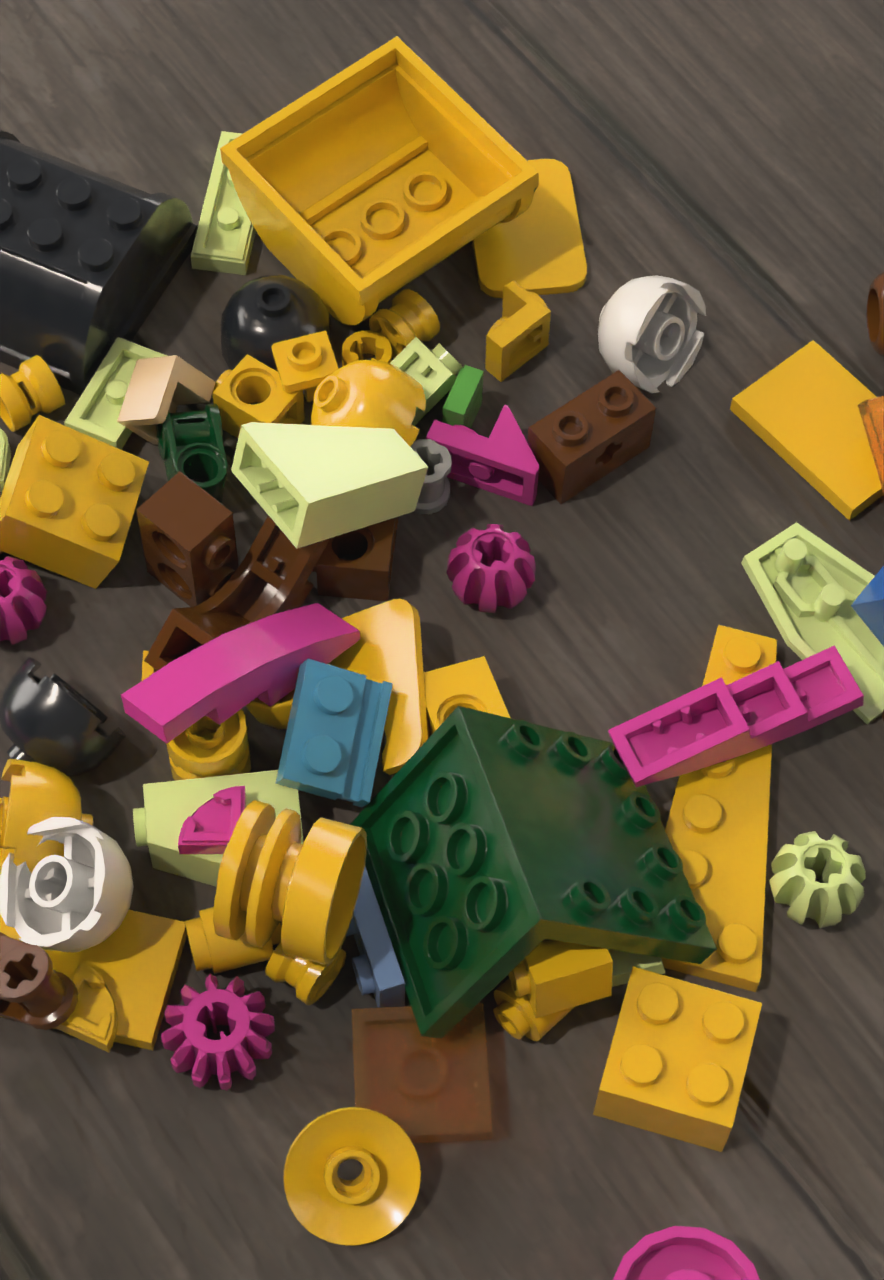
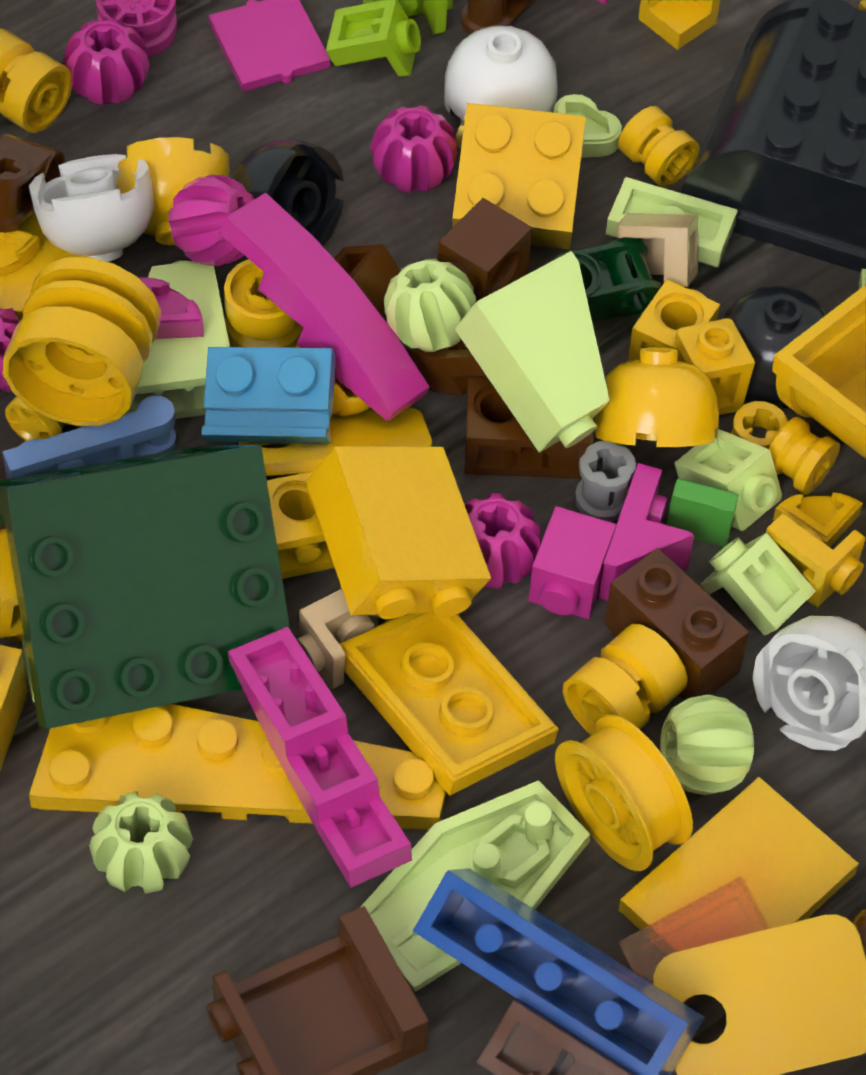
camera: 85 degrees right, 5 degrees down
none -> dark pink piece [169,175,254,266]
none -> tan bracket [296,589,379,689]
none -> yellow brick [306,446,491,619]
none -> yellow tile [339,613,559,796]
none -> yellowish green piece [384,259,476,352]
none -> dark pink brick [528,506,617,620]
none -> yellow wheel [555,714,693,871]
none -> yellow wheel [562,624,688,735]
none -> yellowish green piece [660,695,754,795]
none -> yellowish green bracket [700,533,816,636]
none -> yellow tile [773,492,863,547]

